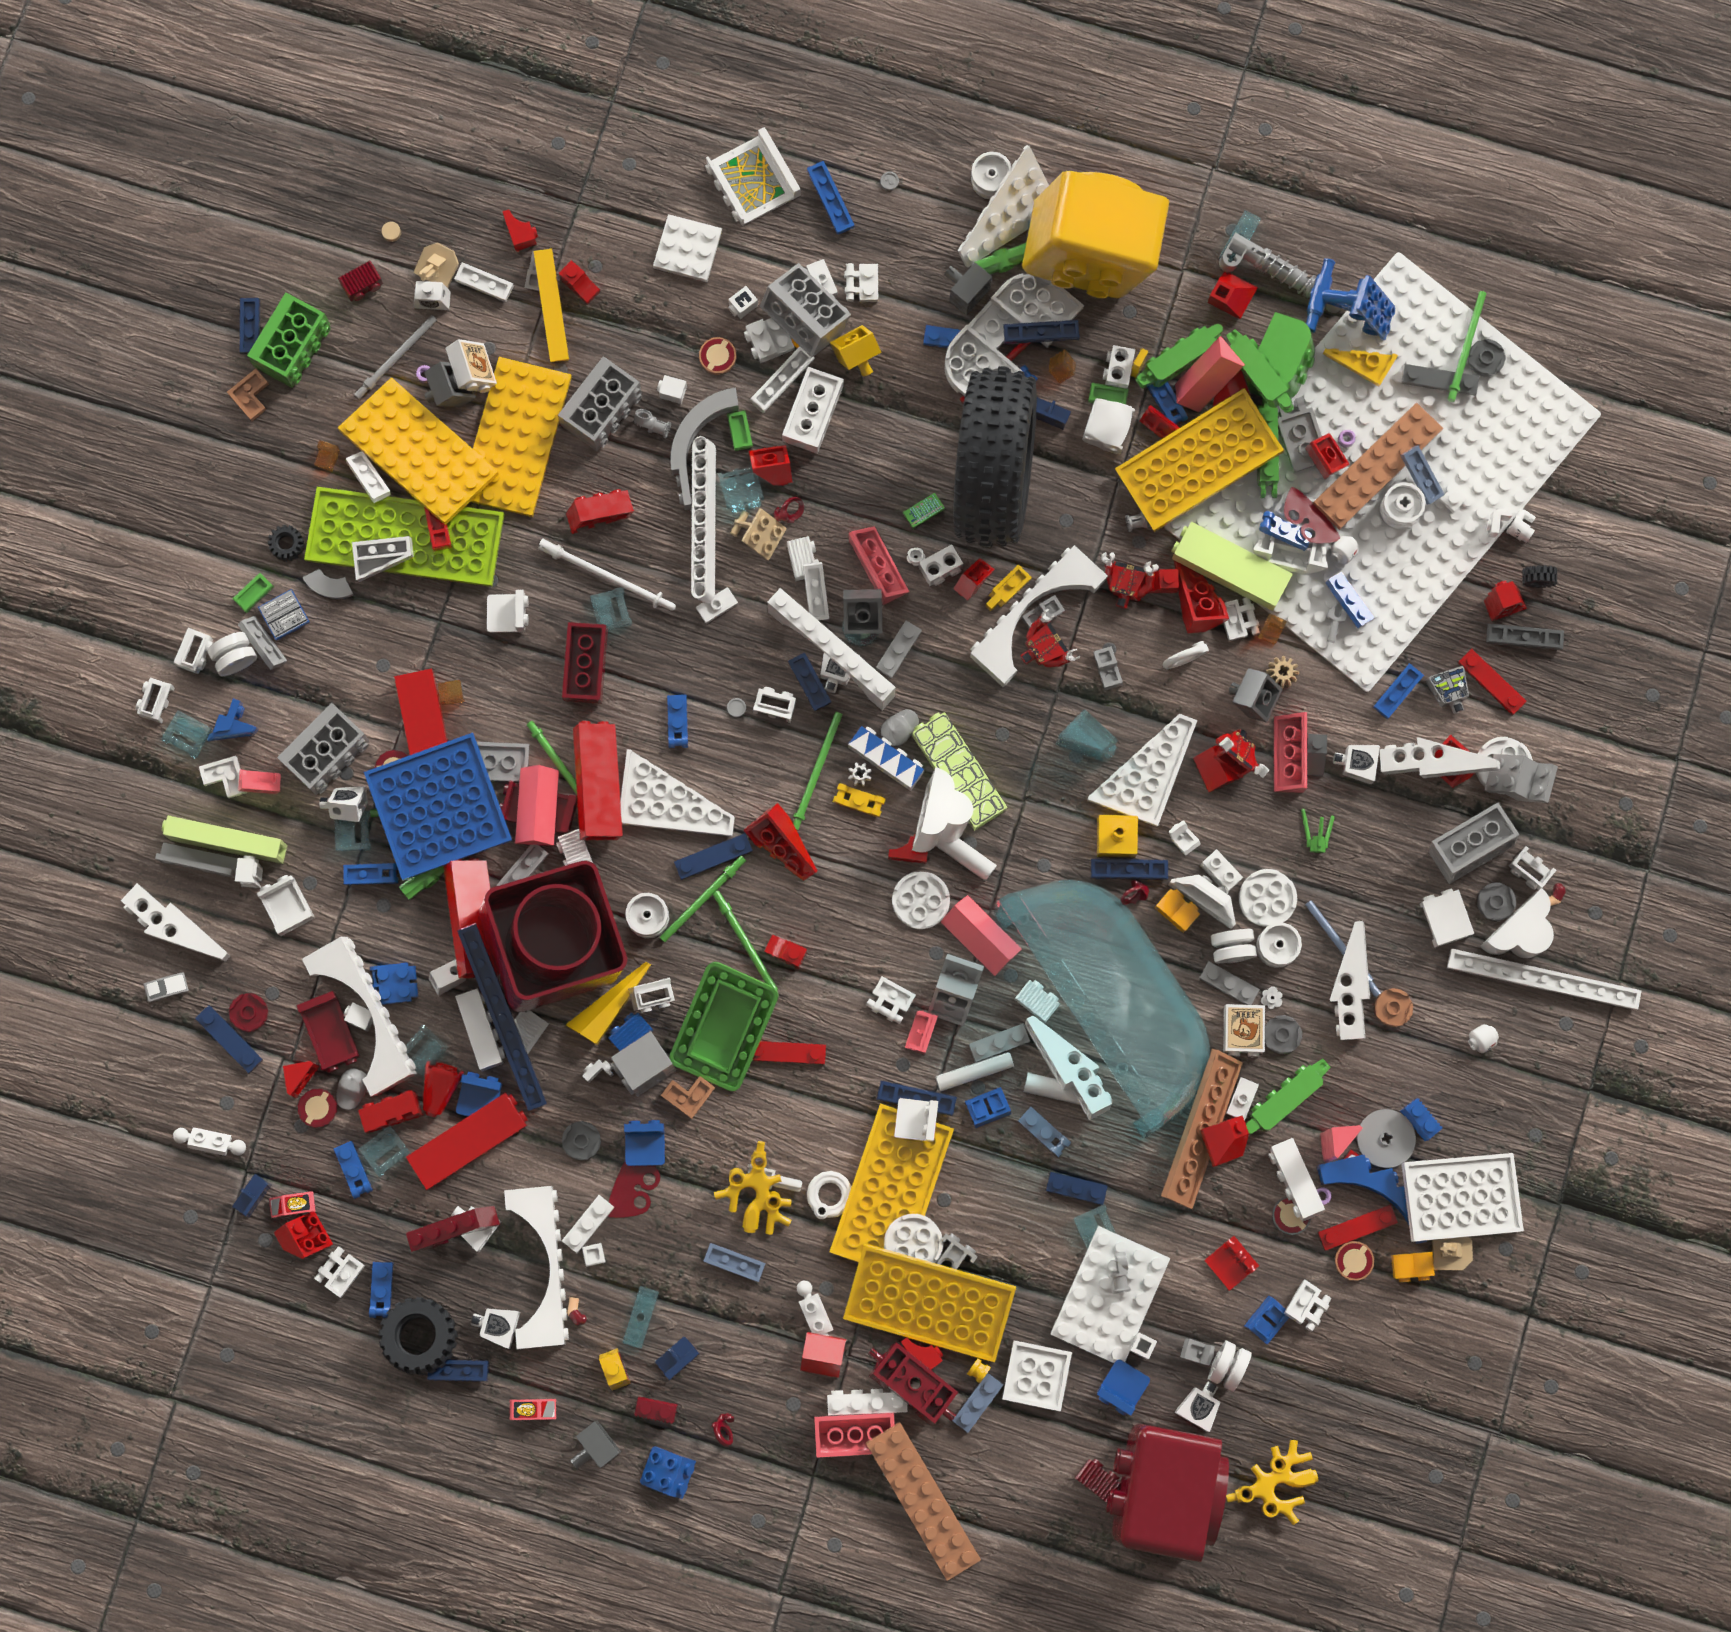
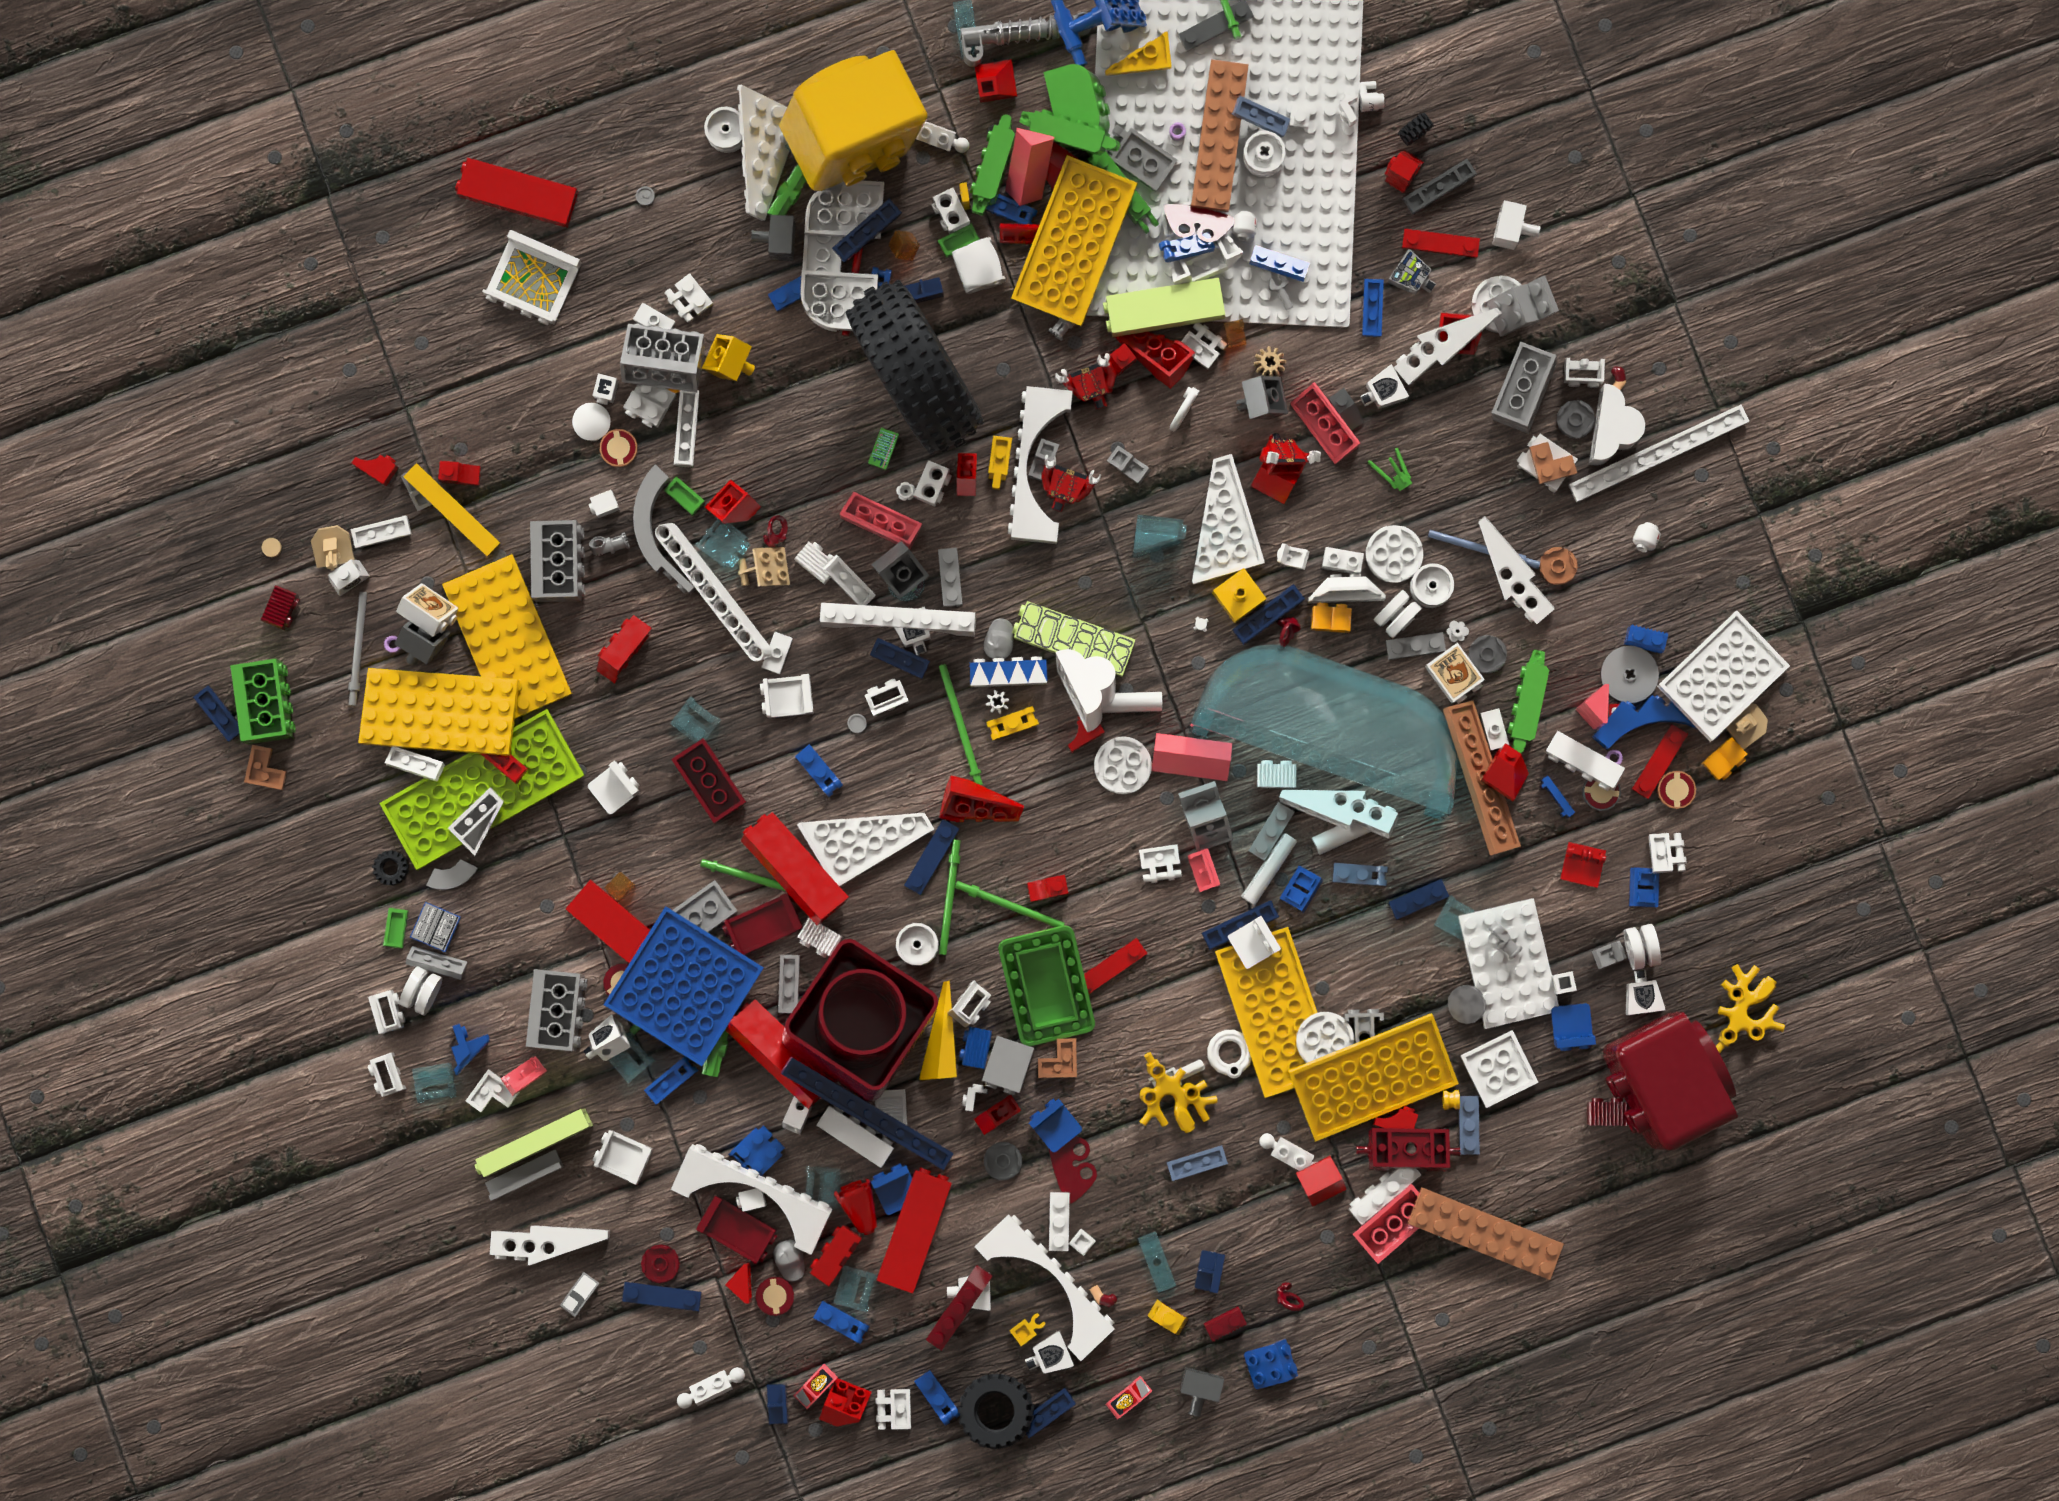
camera: 30 degrees left, 5 degrees up
white window [235,855,263,888] -> none
clear orange panel [314,440,340,472] -> none
coral slope [515,765,559,846] -> none
white bar [538,538,676,611] -> none
white plate [653,214,722,282] -> none
white brick [782,367,843,454] -> none
blue plate [807,161,855,235] -> none
red slope [1305,433,1350,480] -> none
none -> red brick [455,157,579,228]
none -> white dish [572,403,611,441]
none -> white panel [760,674,814,718]
none -> white plate [916,122,969,153]
none -> red arch [974,1095,1021,1135]
none -> yellow plate [1010,1313,1045,1346]
none -> white piece [1193,617,1209,632]
none -> flat silver tile [1448,985,1486,1024]
none -> white brick [1492,200,1540,250]
none -> nougat plate [1529,442,1577,484]
none -> blue piece [1540,776,1575,818]

